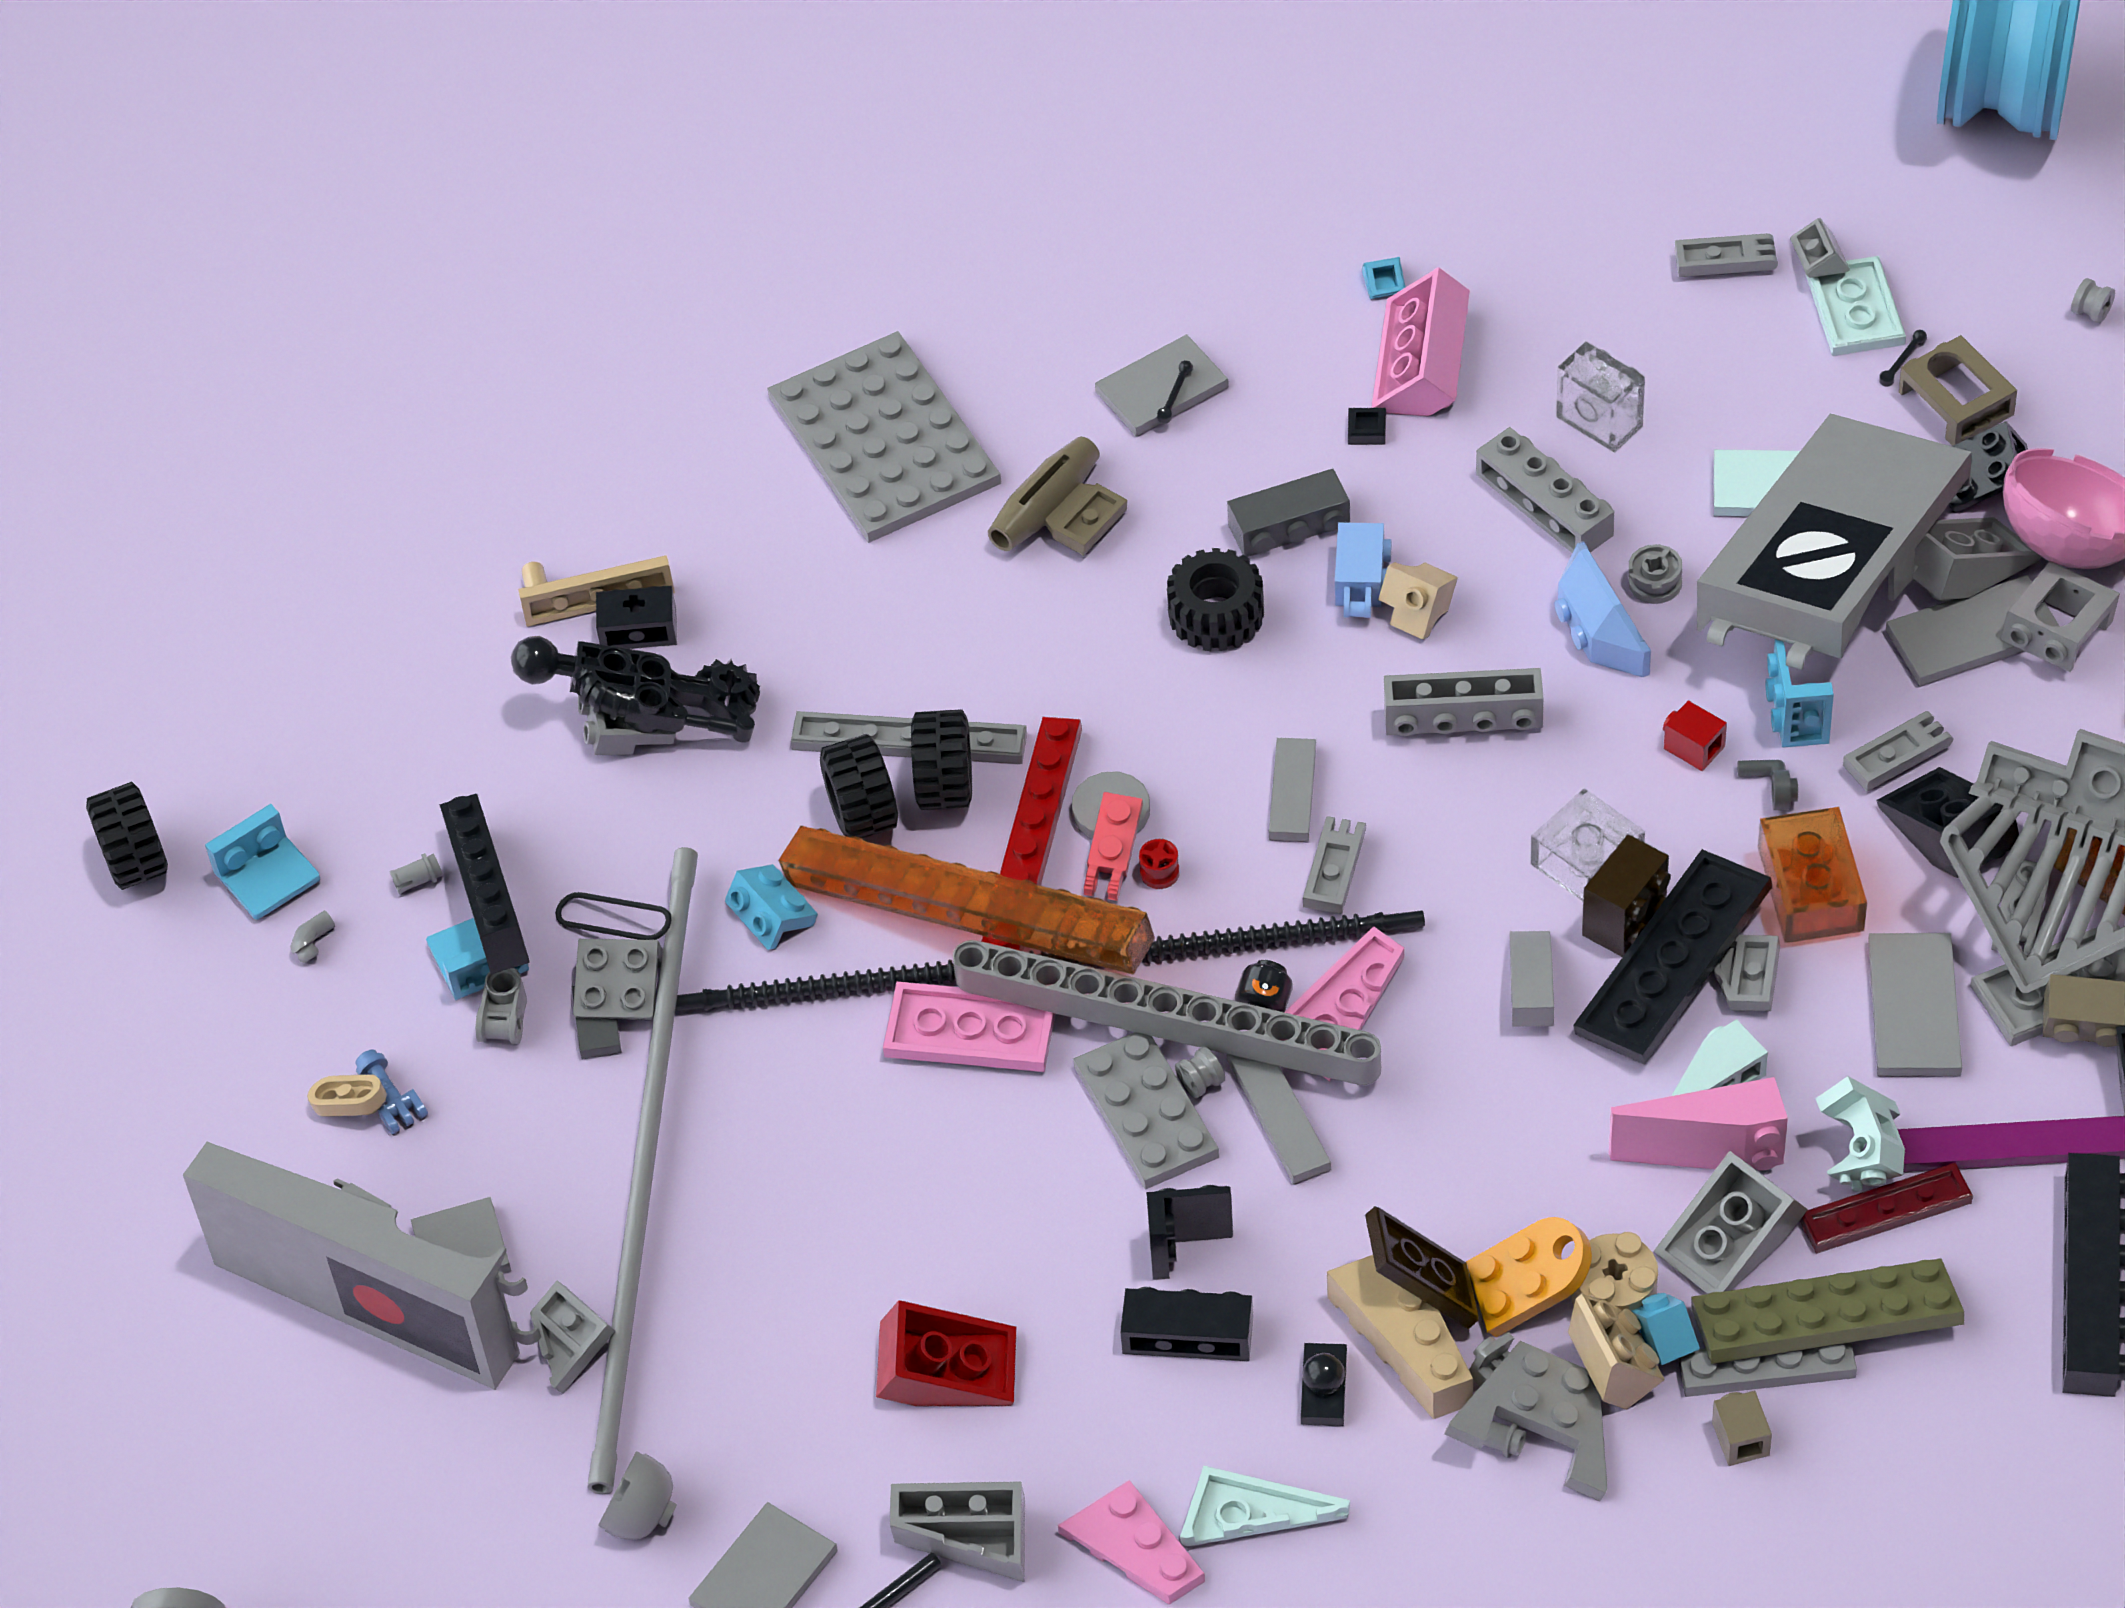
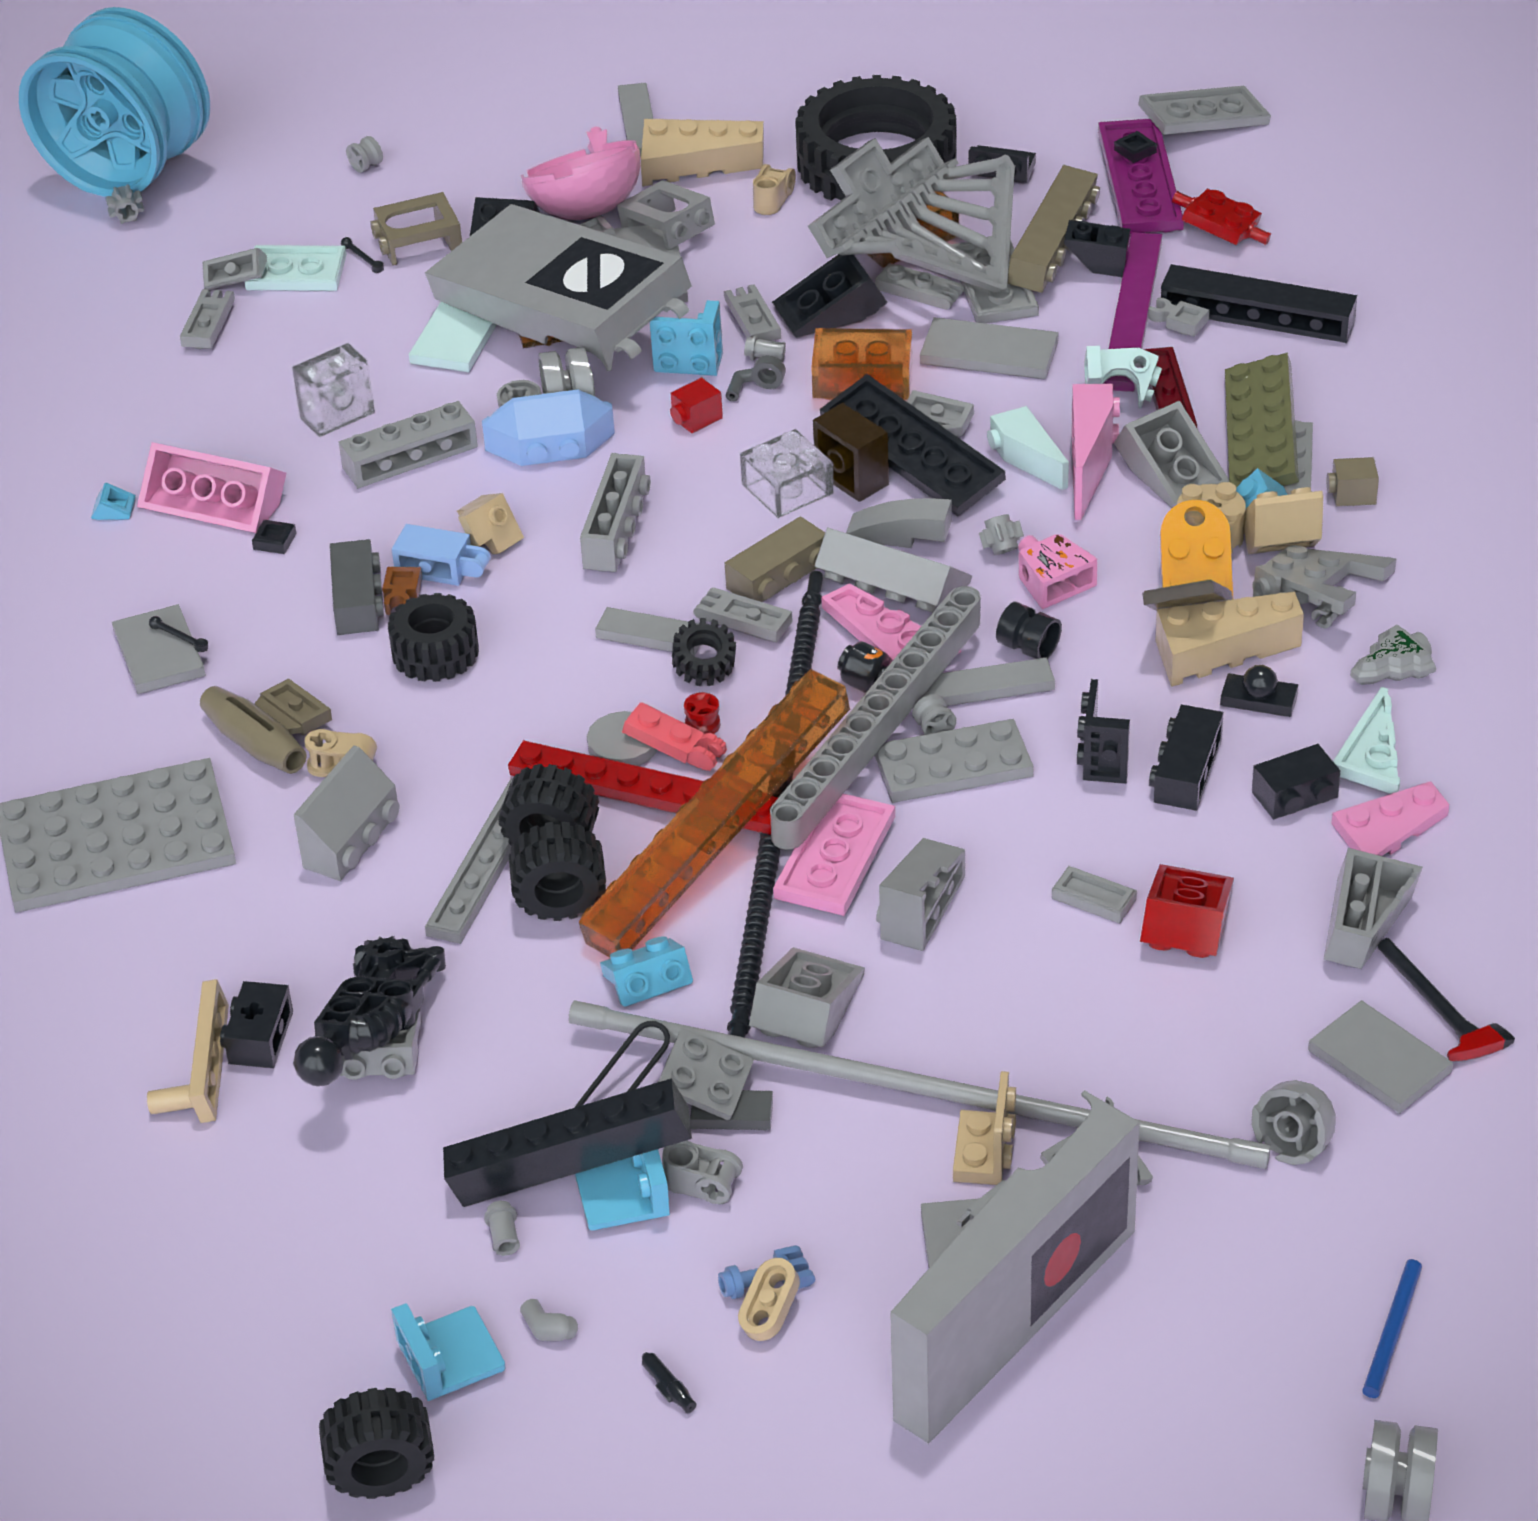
camera: 80 degrees left, 10 degrees down
none -> light grey gear [105,184,145,224]
none -> light grey slope [294,745,400,881]
none -> tan piece [305,729,377,777]
none -> dark orange plate [382,567,422,615]
none -> light grey wheel [538,347,595,396]
none -> black piece [642,1352,697,1413]
none -> black tyre [672,618,736,686]
none -> dark tan brick [724,516,825,602]
none -> light grey pin [744,335,786,362]
none -> light grey slope [749,947,865,1048]
none -> light grey slope [814,527,972,613]
none -> light grey wedge [876,838,965,951]
none -> tan bracket [953,1071,1016,1185]
none -> light grey gear [979,514,1024,555]
none -> black wheel [996,601,1062,659]
none -> bright pink torso [1018,534,1097,609]
none -> light grey tile [1052,866,1137,924]
none -> light grey plate [1148,298,1209,337]
none -> black brick [1252,744,1341,820]
none -> light grey rock [1350,625,1436,685]

